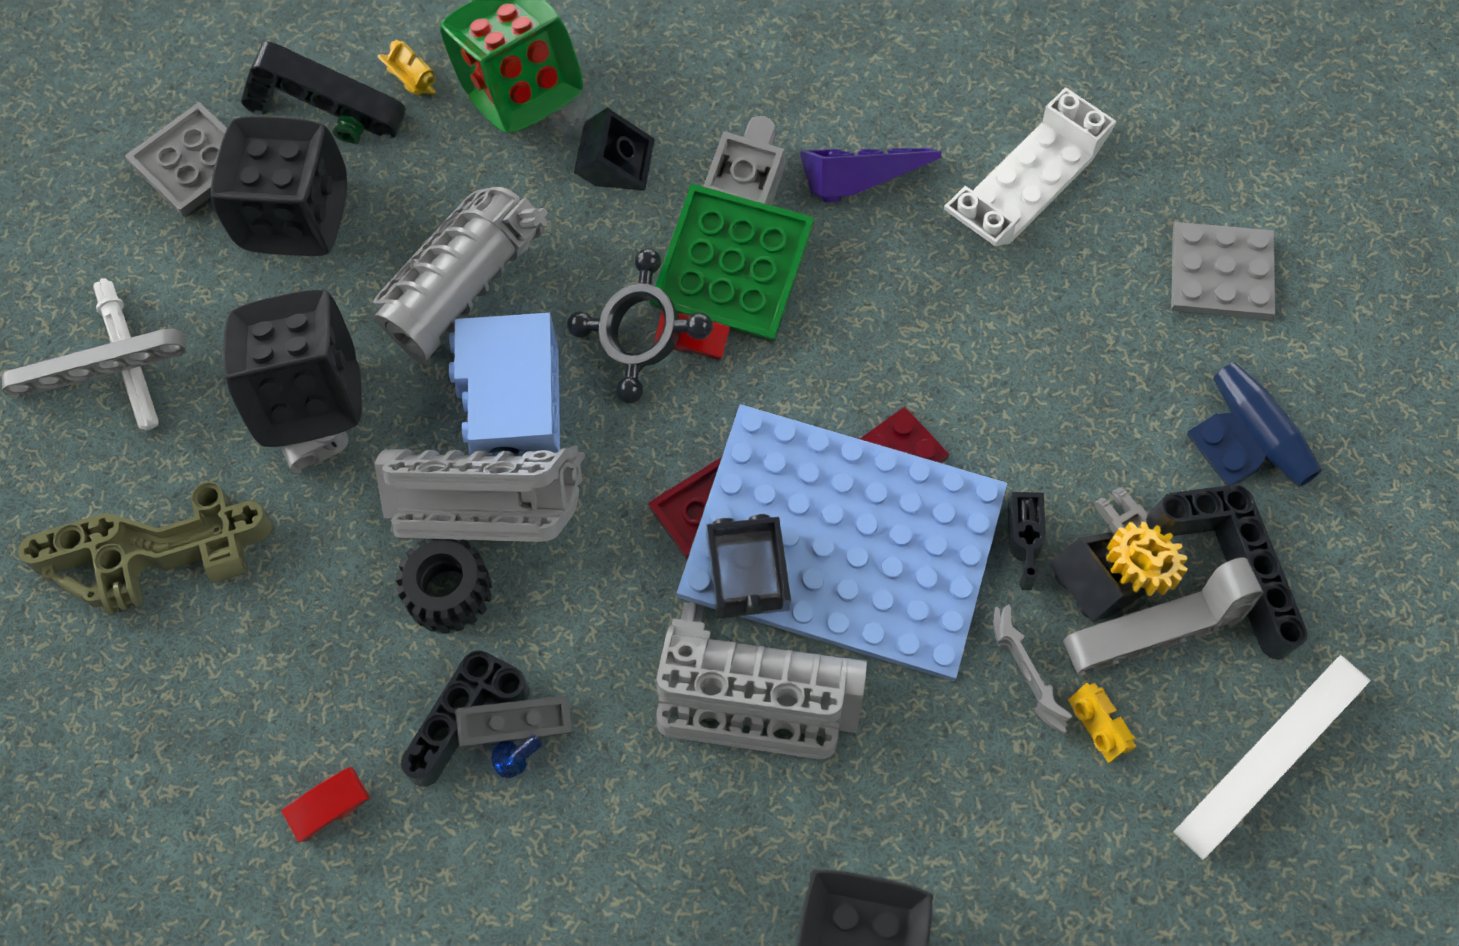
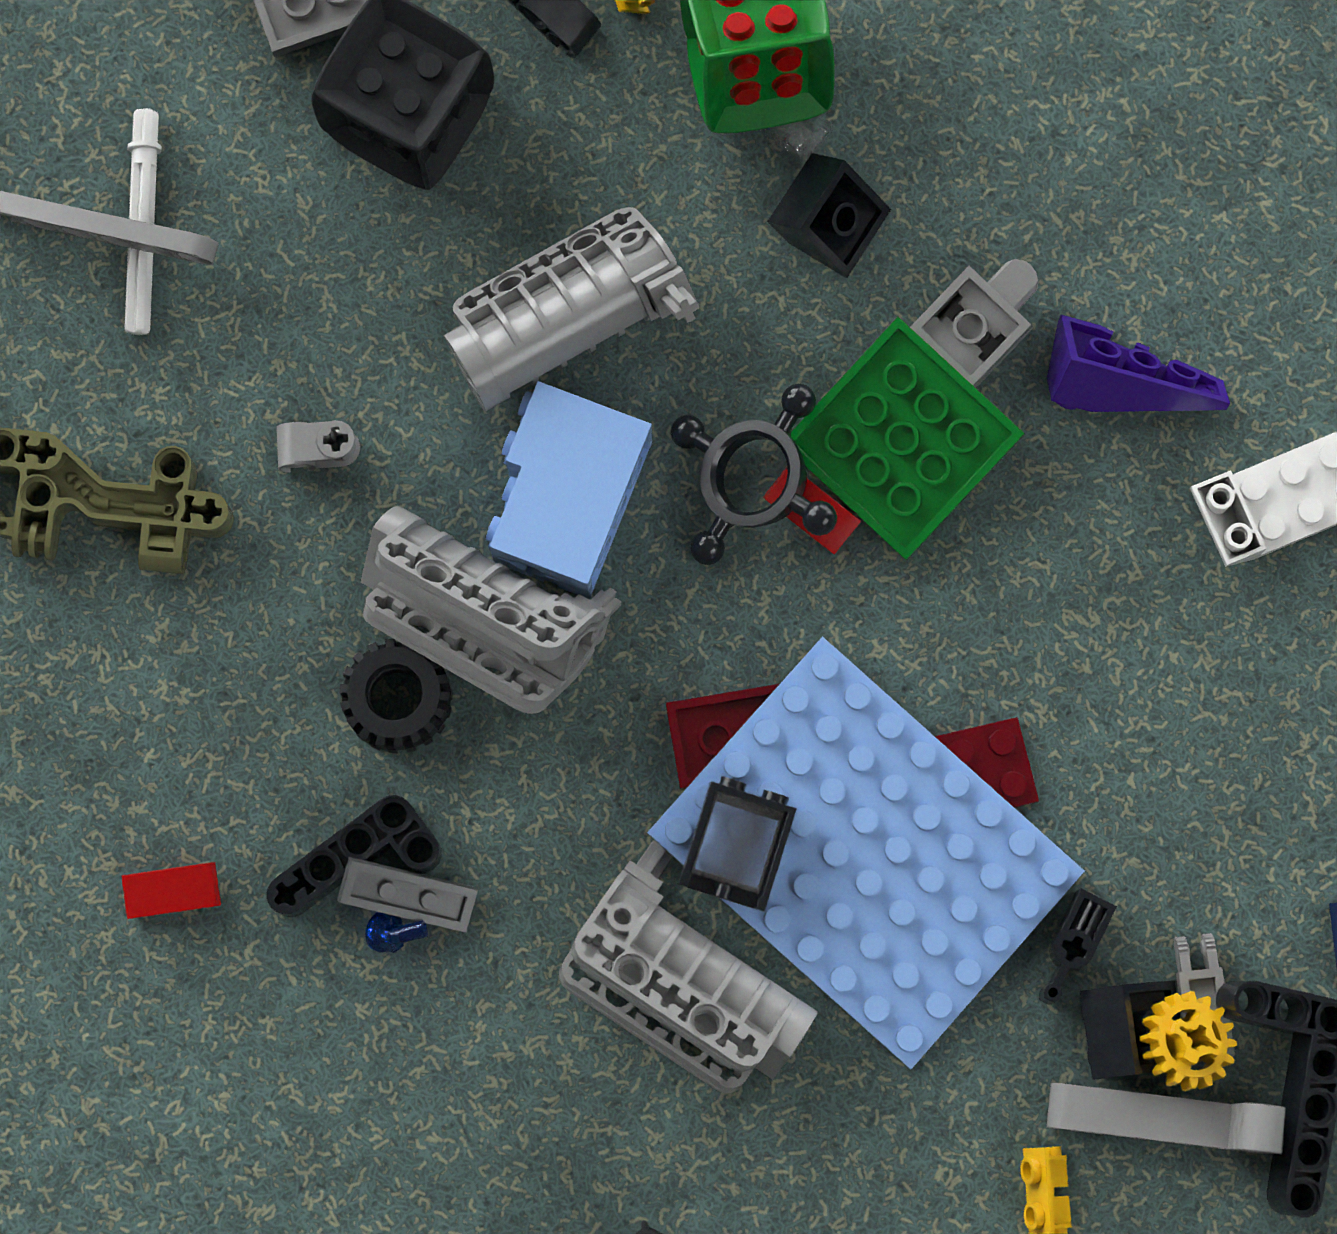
camera: 20 degrees right, 15 degrees up
black piece [223,289,362,447] -> none
dark green bush [333,116,365,144] -> none
light grey piece [993,604,1072,734] -> none

